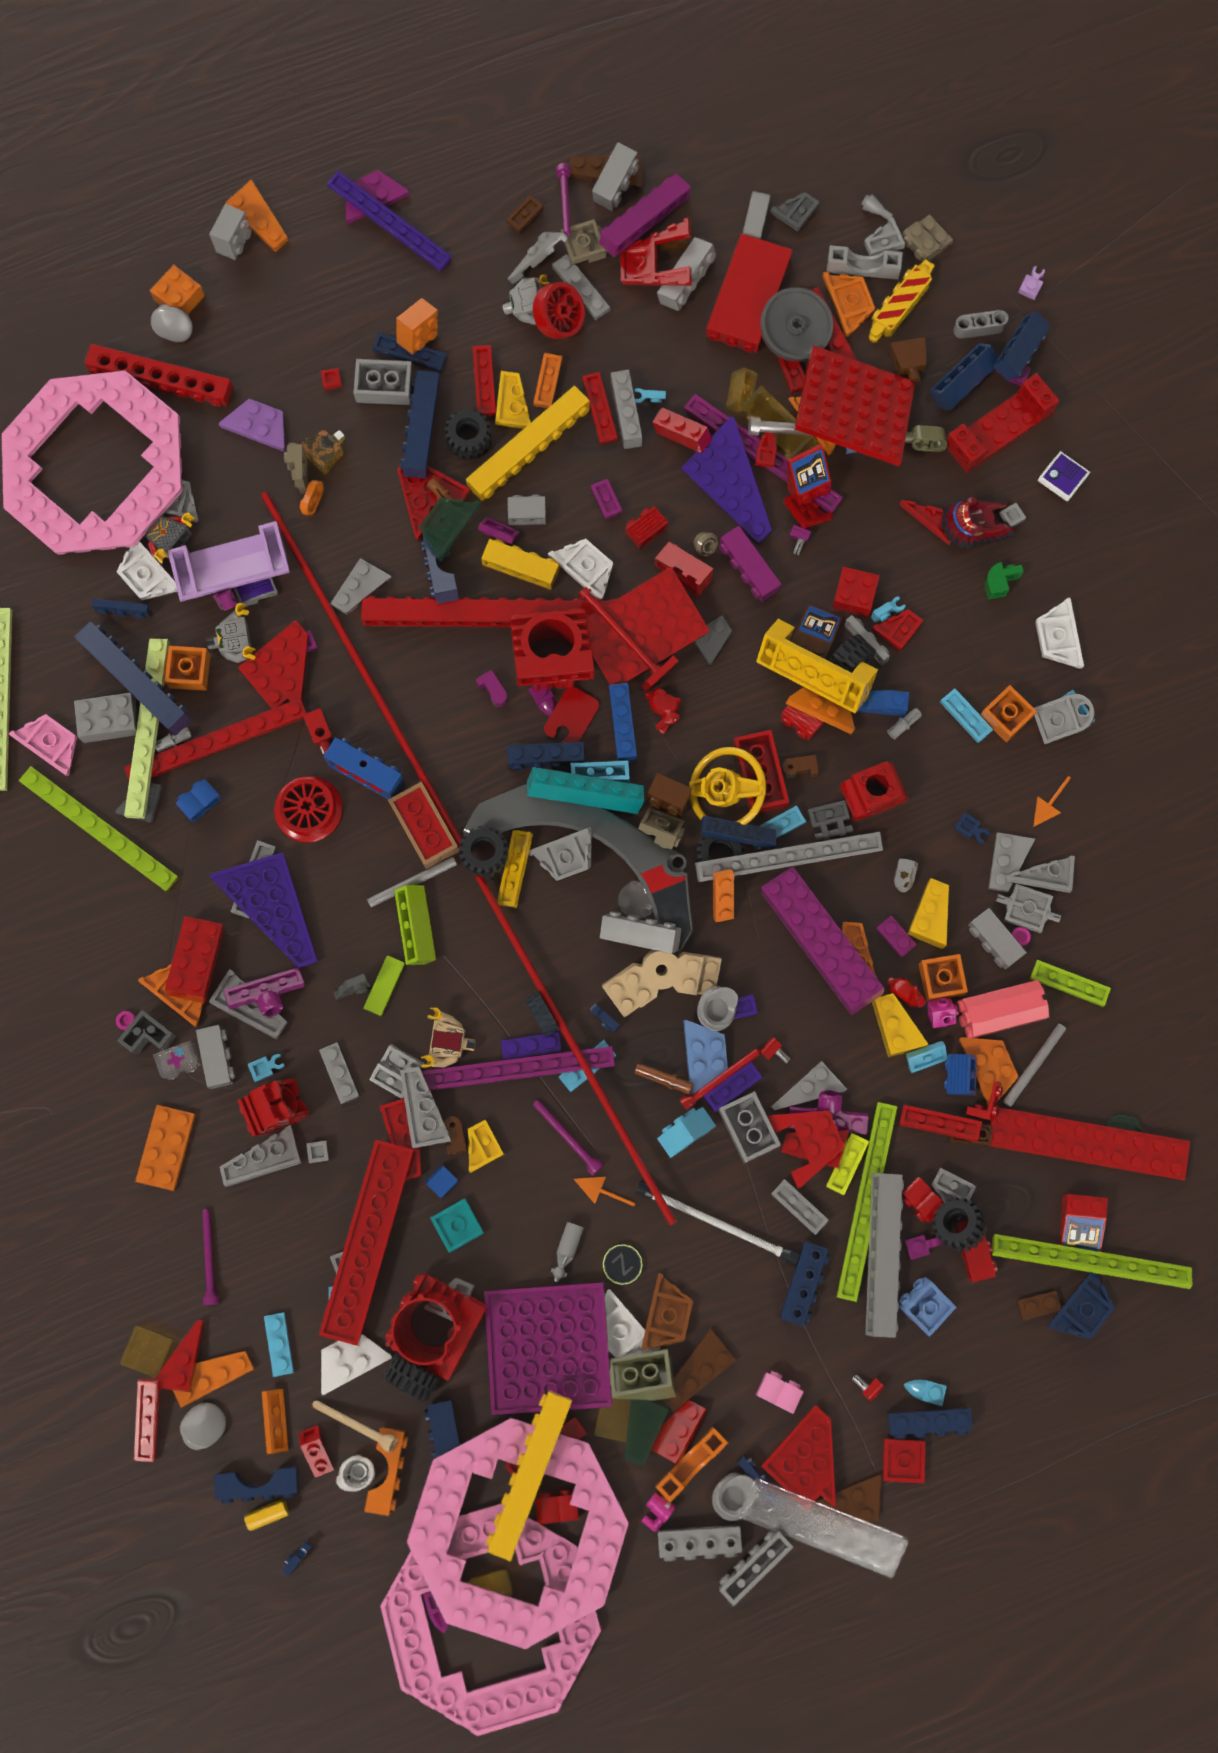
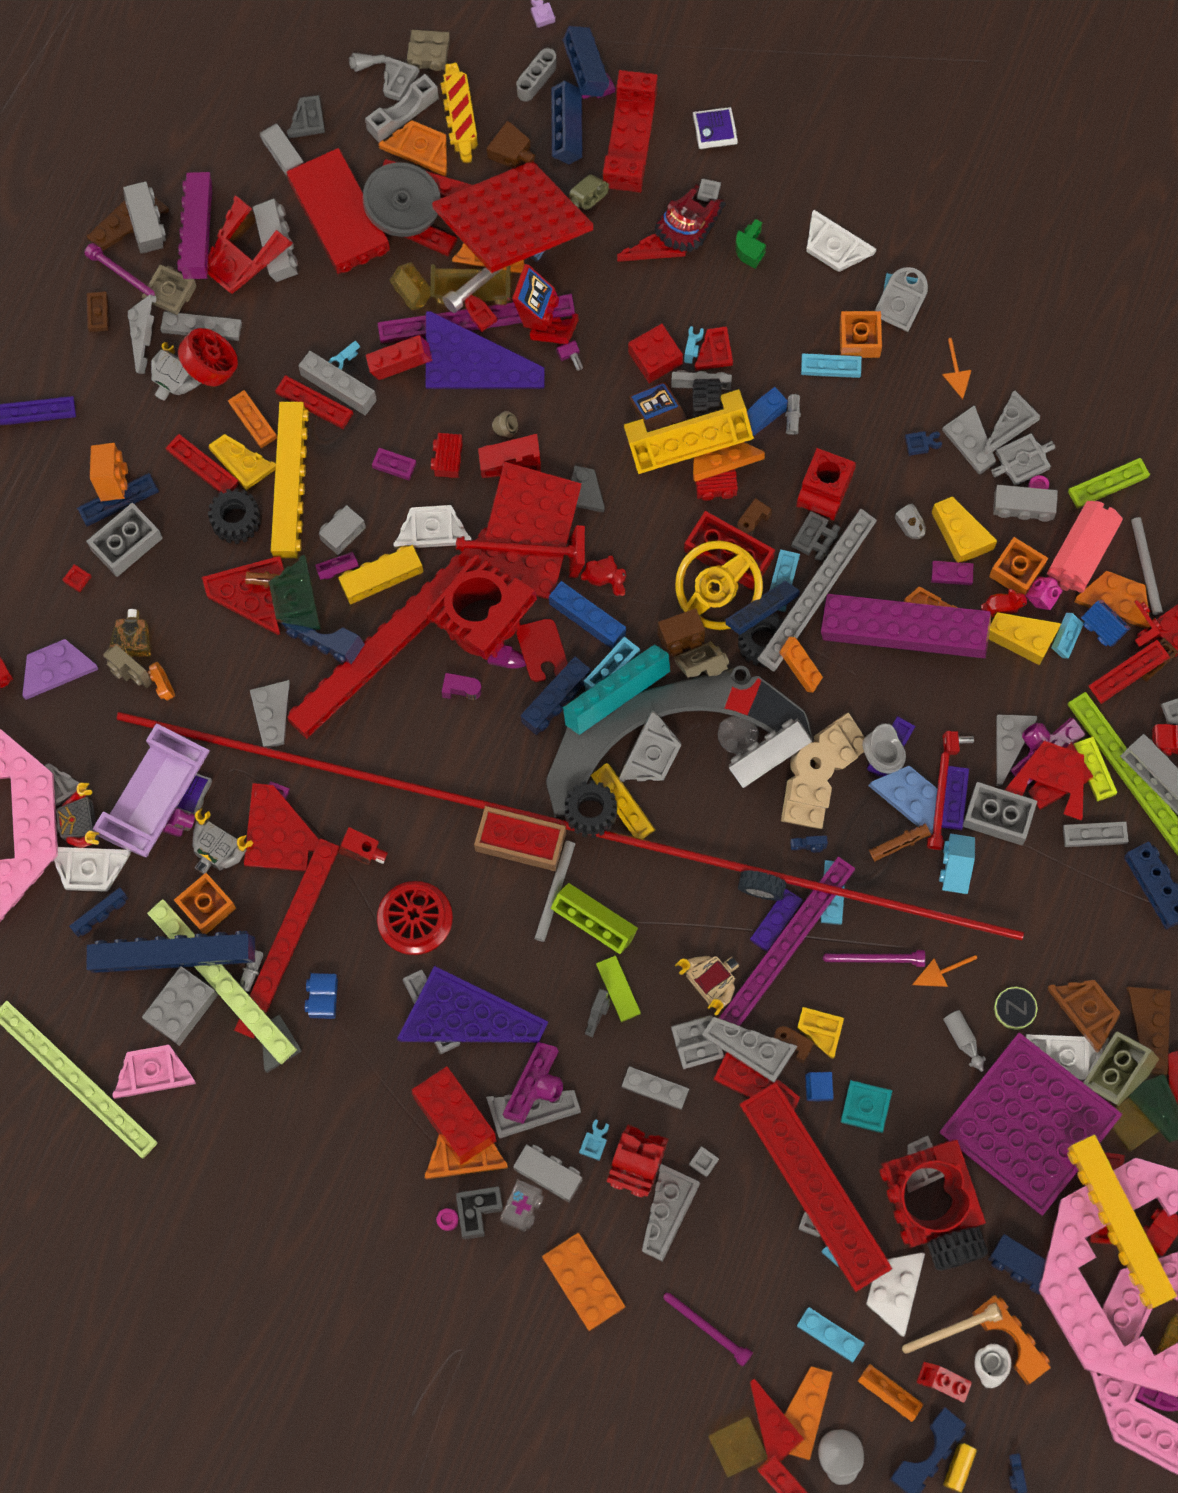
camera: 45 degrees left, 5 degrees down
lime plate [19,766,179,892] -> none
blue brick [323,737,405,799] -> none
dark blue brick [400,370,440,479] -> none
white hose [635,1180,801,1267] -> none
magenta brick [719,526,782,602] -> none

